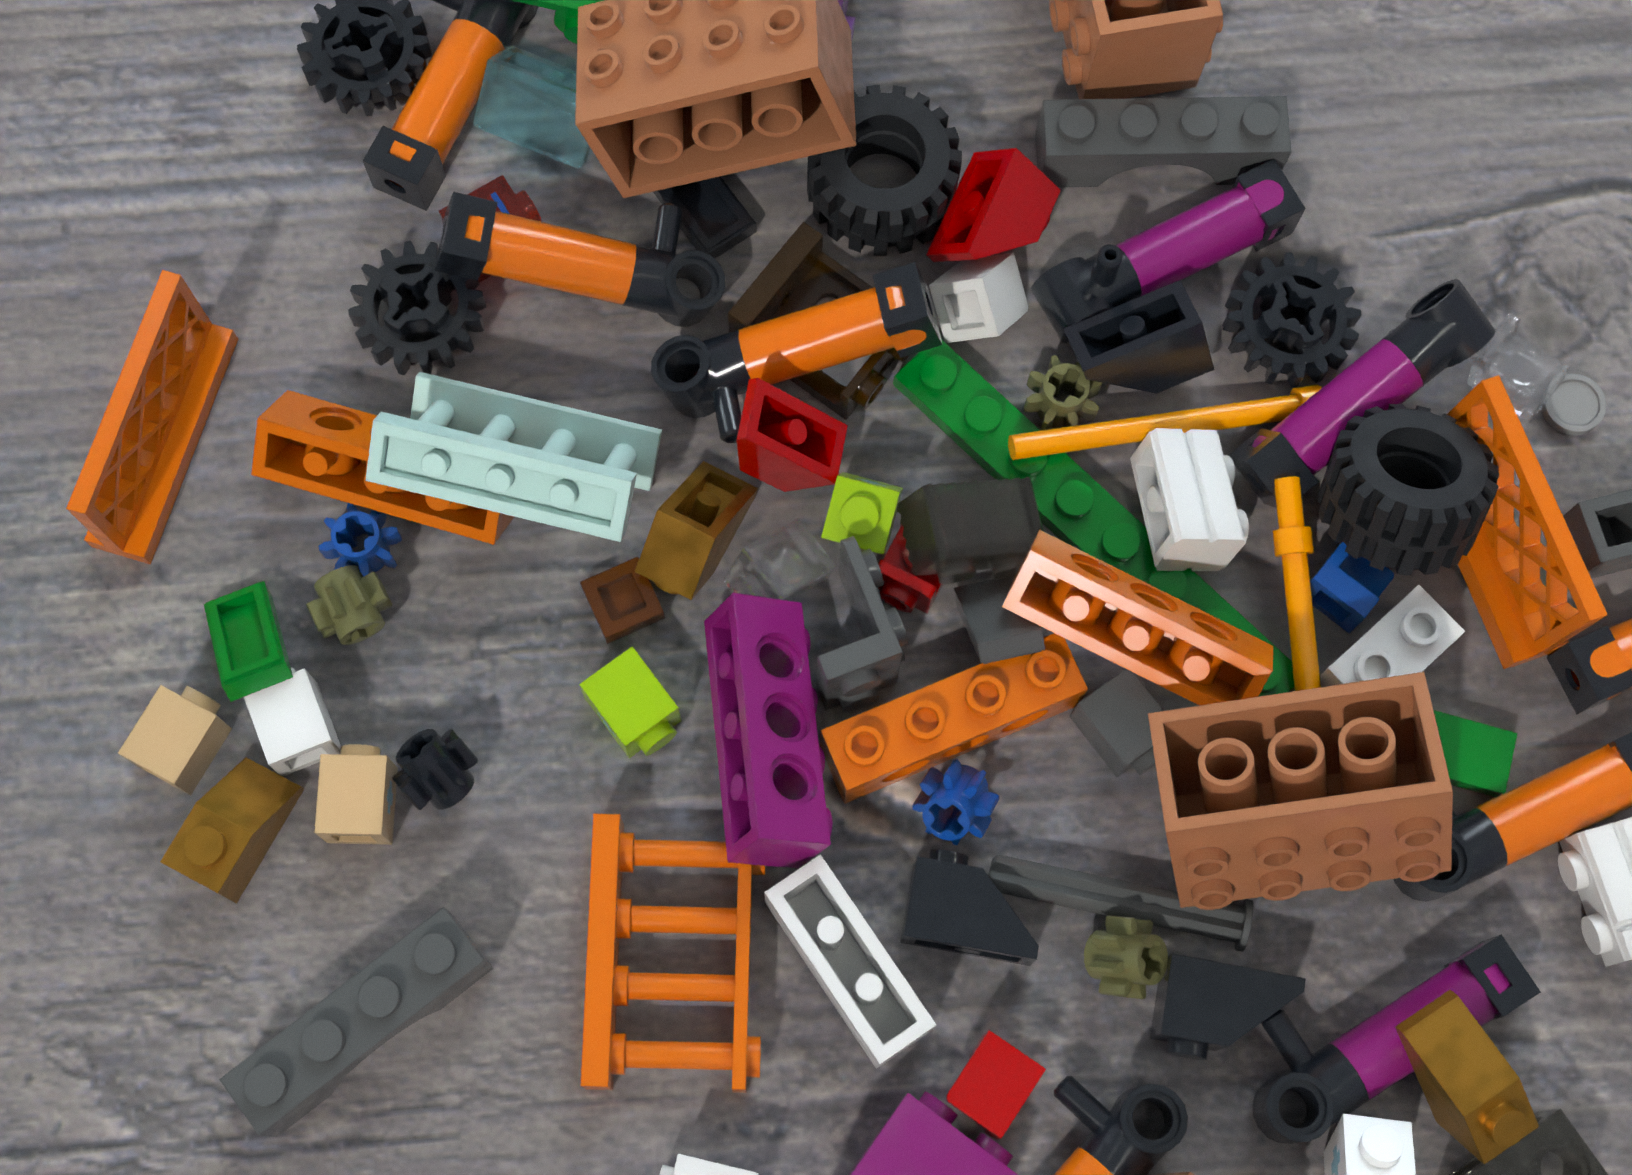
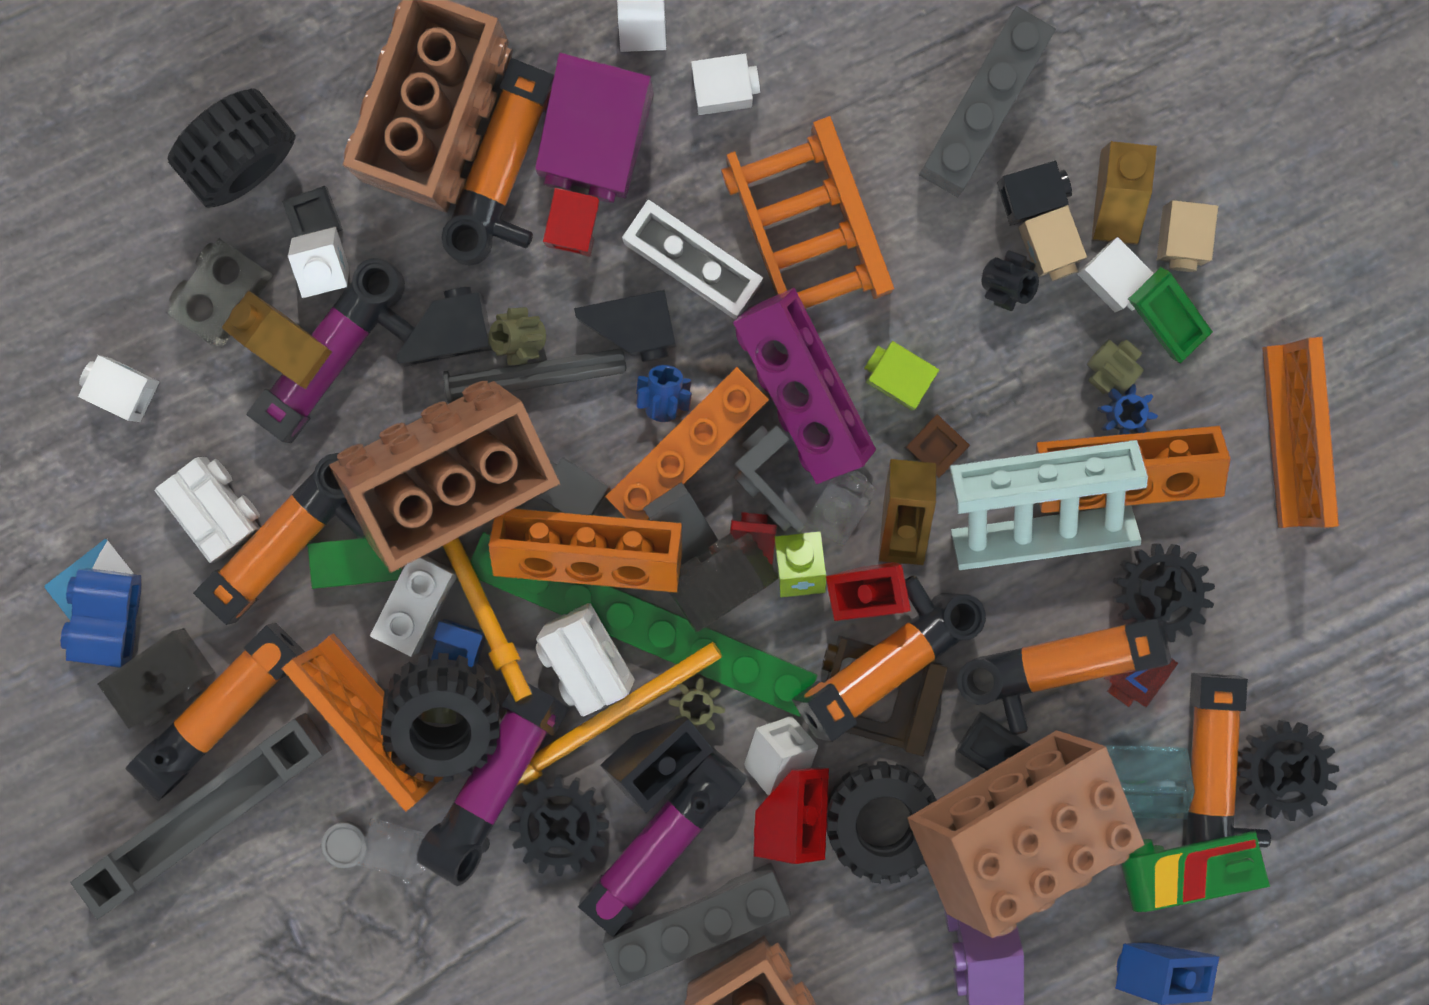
camera: 155 degrees right, 15 degrees up
none -> black brick [997,160,1072,226]

